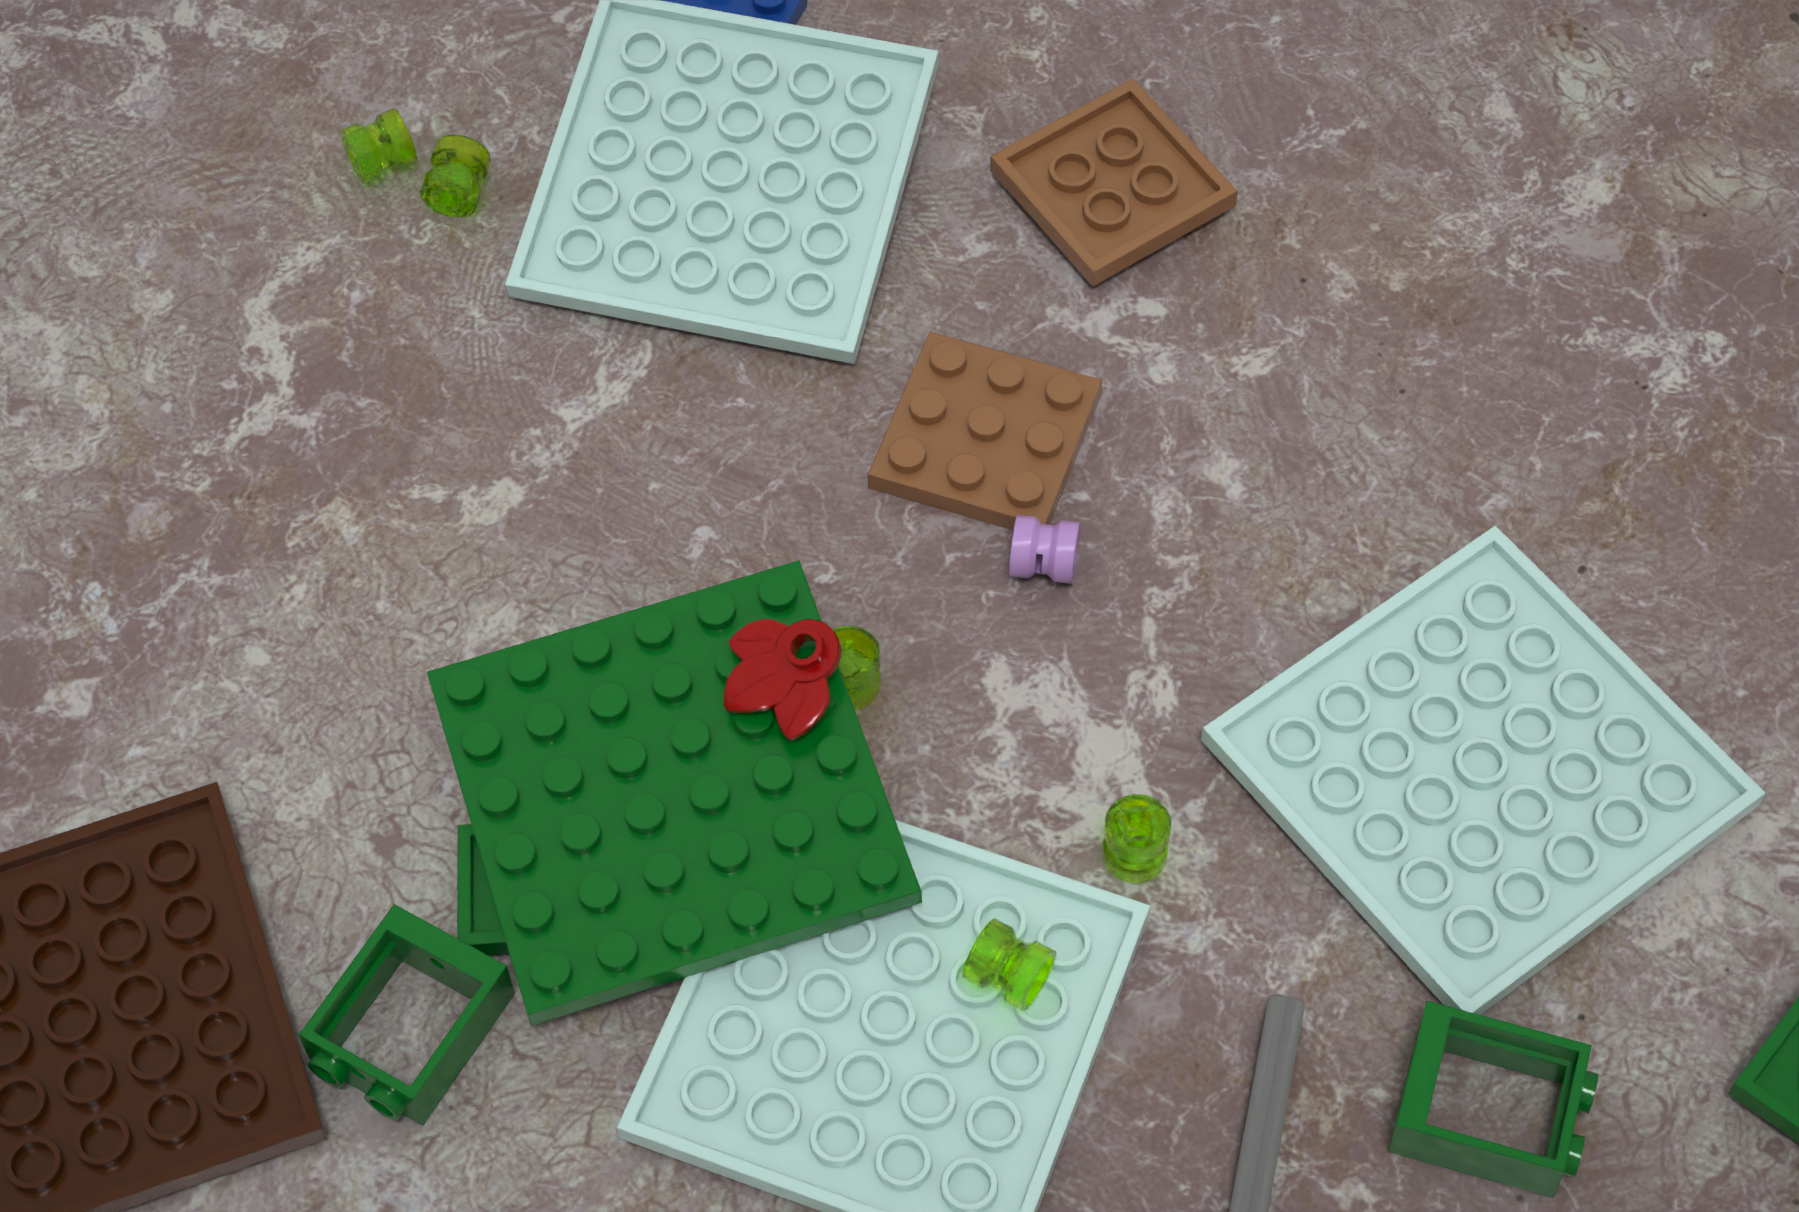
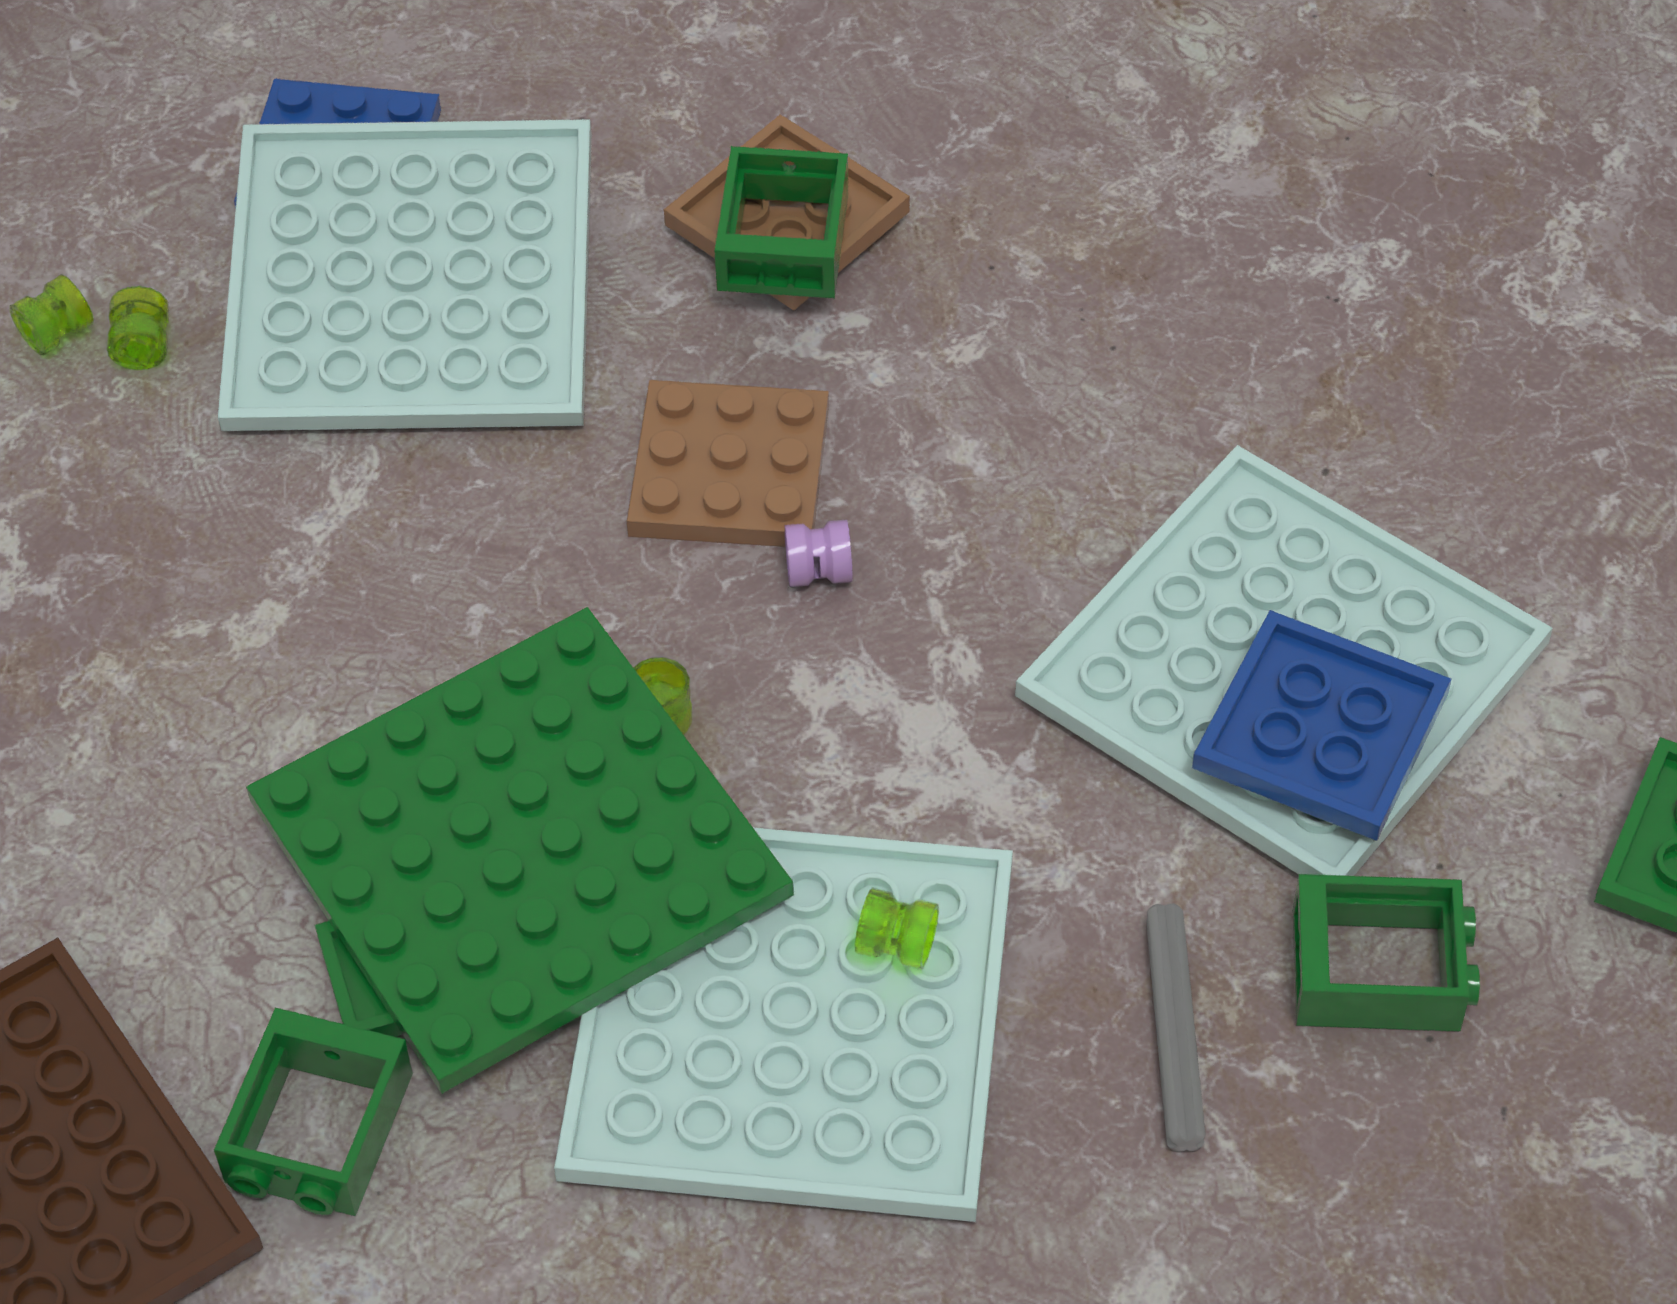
camera: 15 degrees left, 5 degrees down
red plate [724,619,841,741] -> none
clear neon green wheel [1102,794,1171,883] -> none
none -> green window [714,146,848,299]
none -> blue plate [1192,610,1452,841]

